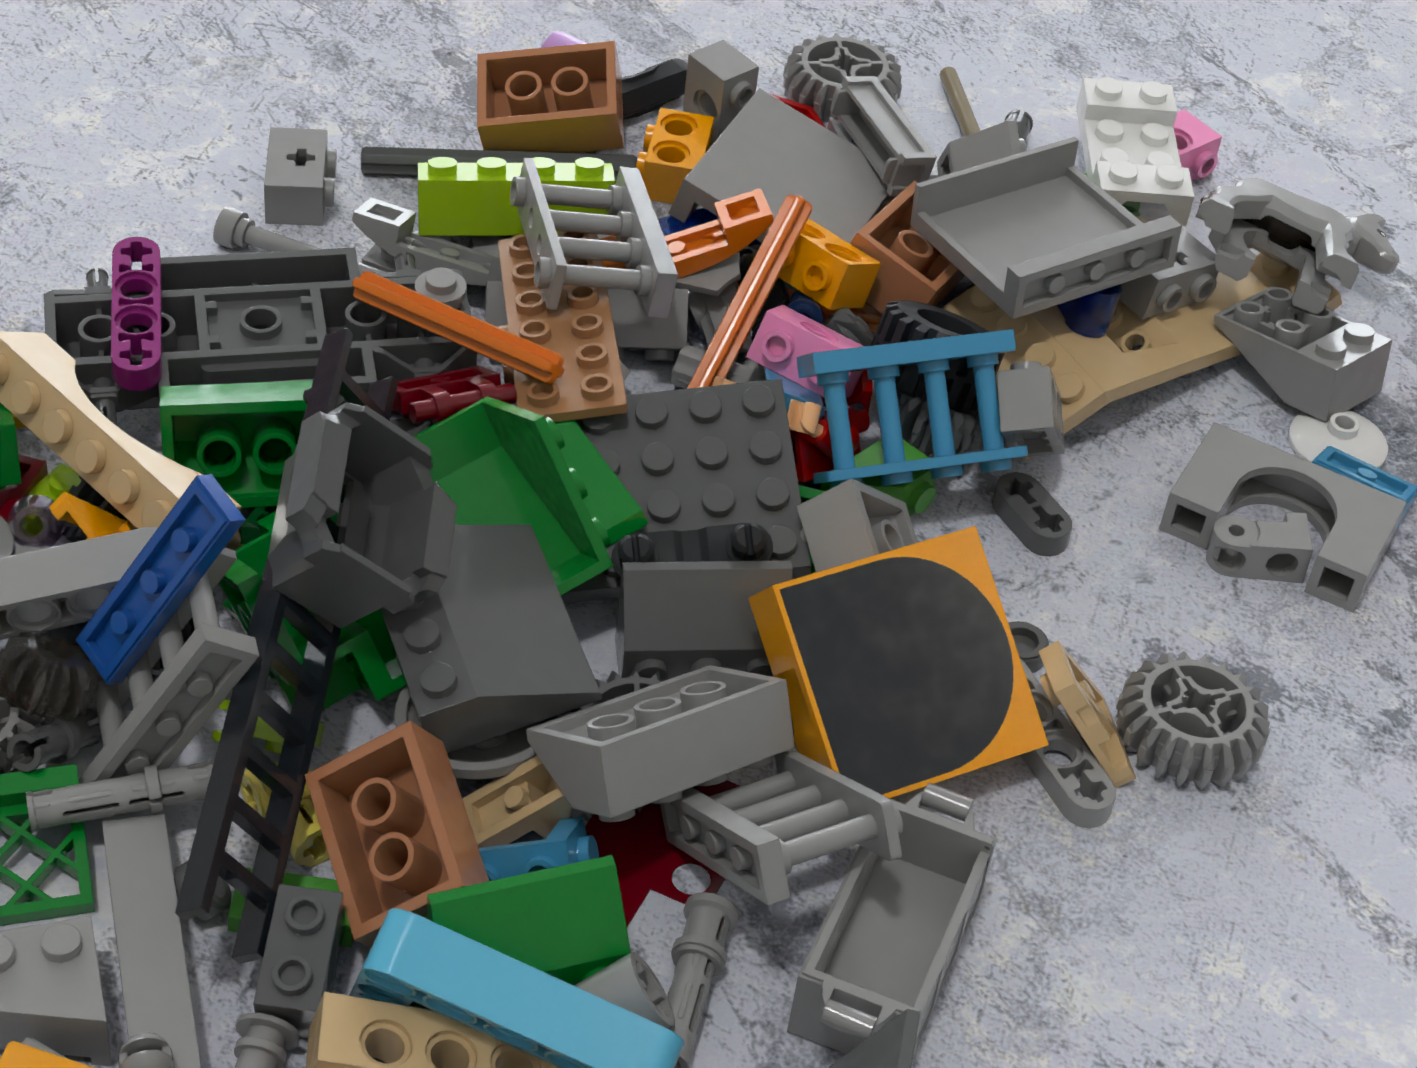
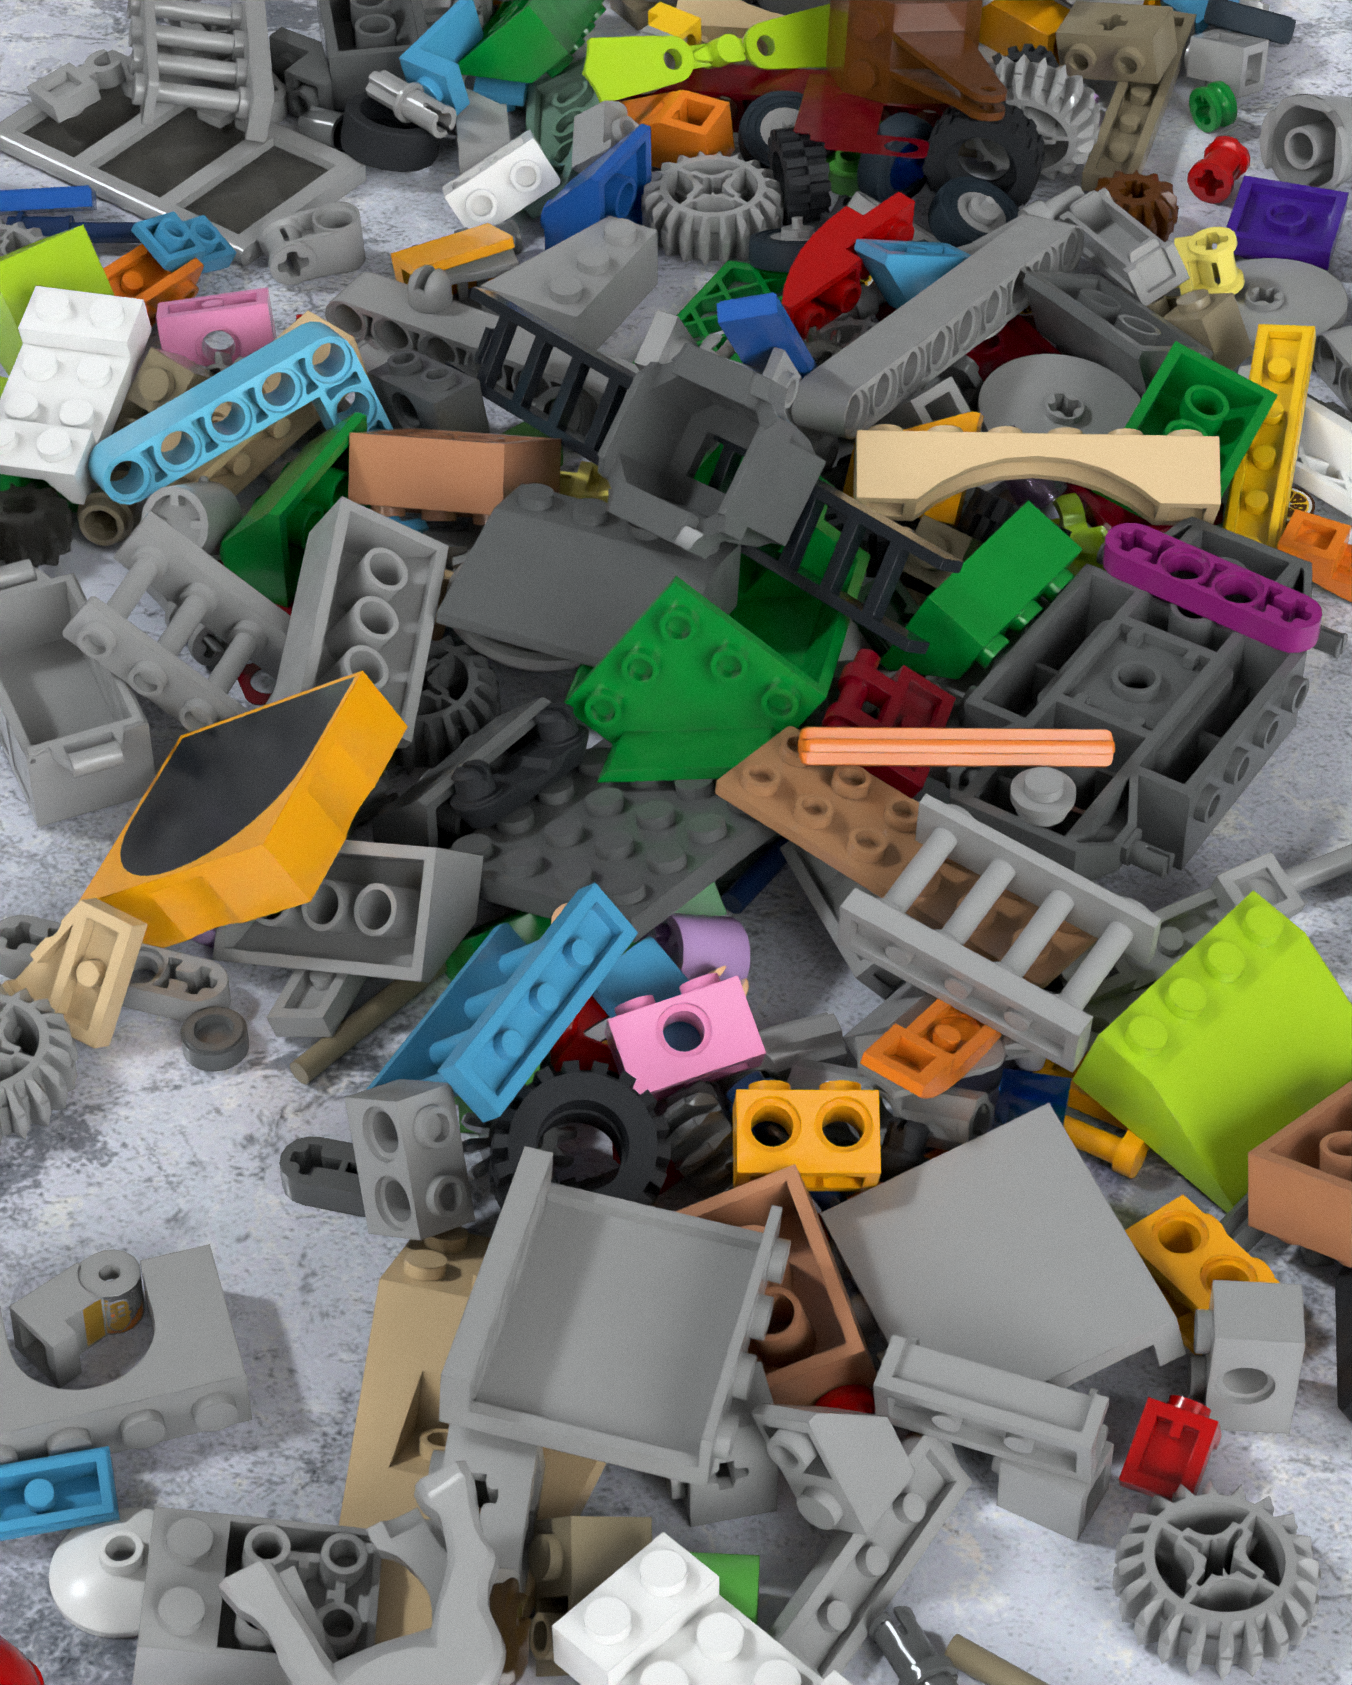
camera: 140 degrees right, 0 degrees up
orange axle [686,195,812,389] -> none

